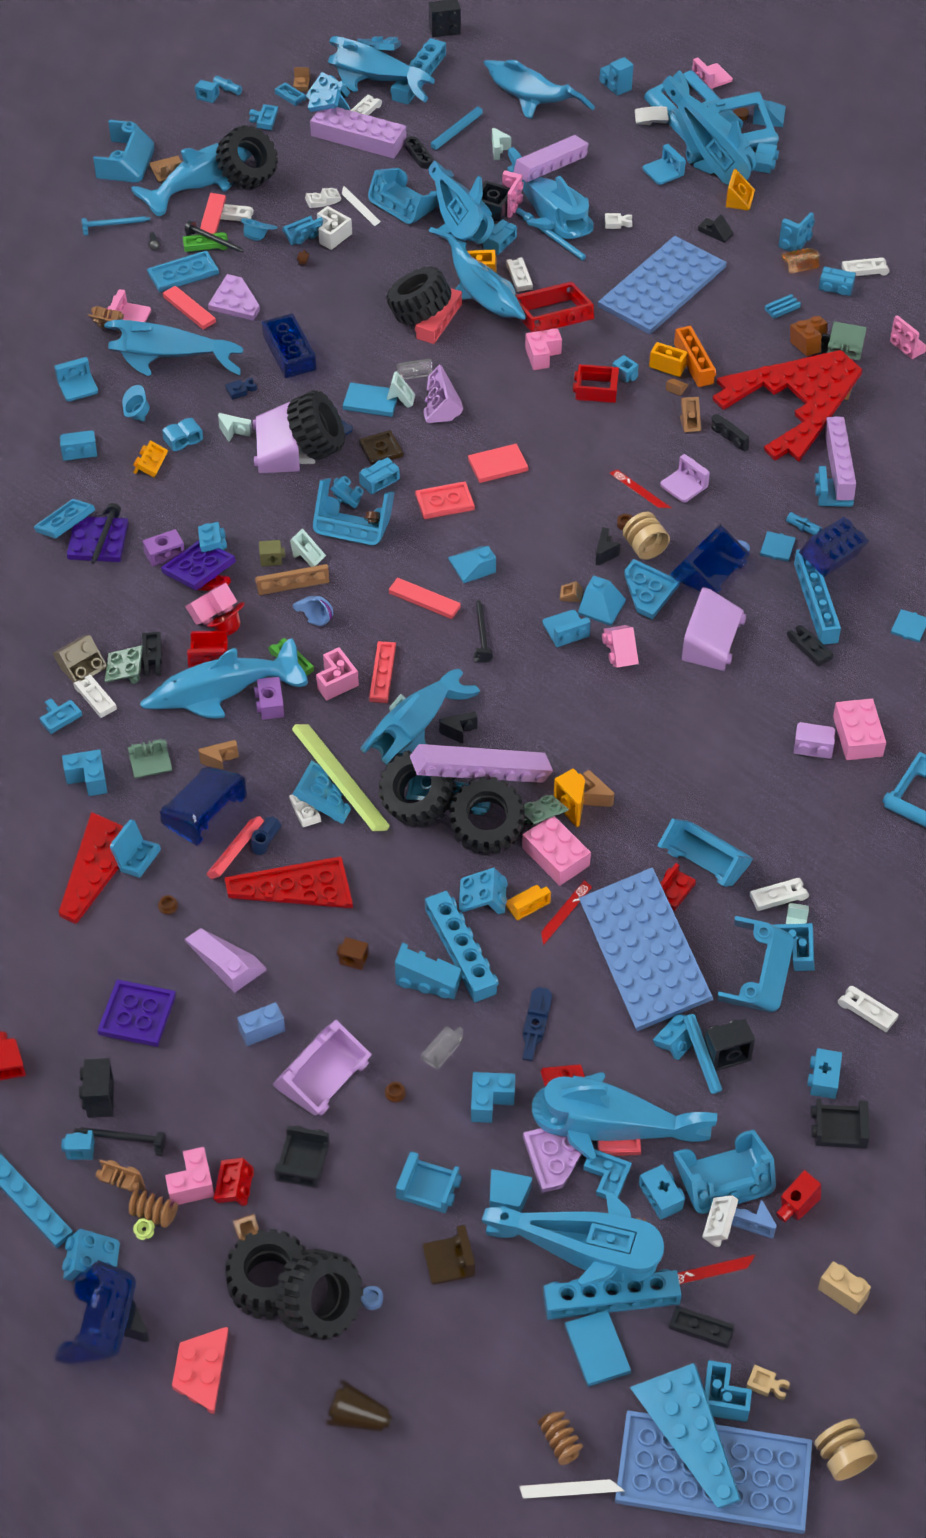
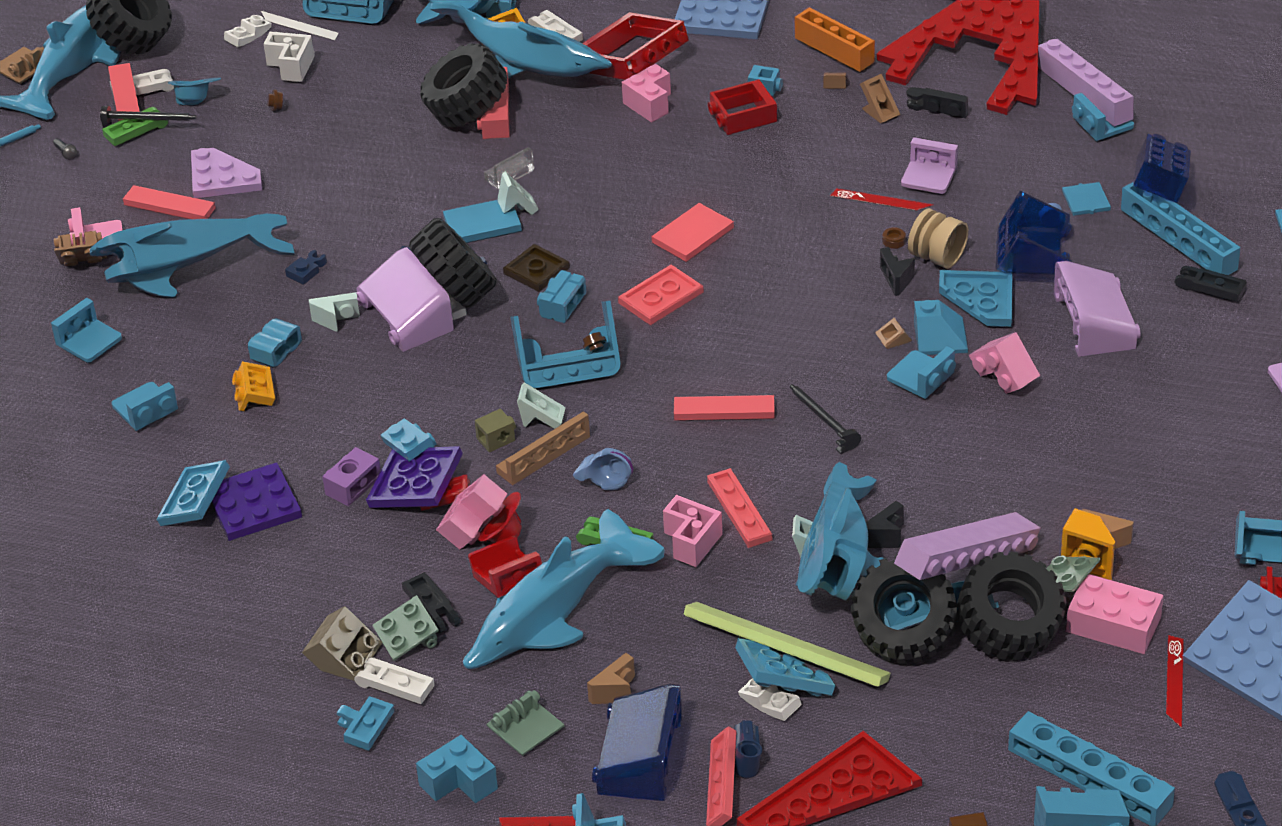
camera: 25 degrees left, 10 degrees down
black piece [91,503,121,564] -> none
dark azure piece [122,385,150,421] -> none
dark azure tile [147,251,219,292] -> none
medium lavender brick [254,677,284,720] -> none
clear blue brick [262,313,317,379] -> none
dark azure bracket [282,216,324,246] -> none
dark azure hips [330,476,364,509] -> none
lavender wedge [424,364,463,423] -> none
dark azure slope [448,546,496,583] -> none
dark azure bracket [459,868,508,914] -> none
light orange panel [506,885,551,921] -> none
light orange brick [649,342,688,377] -> none
dark azure pin [786,512,822,537] -> none

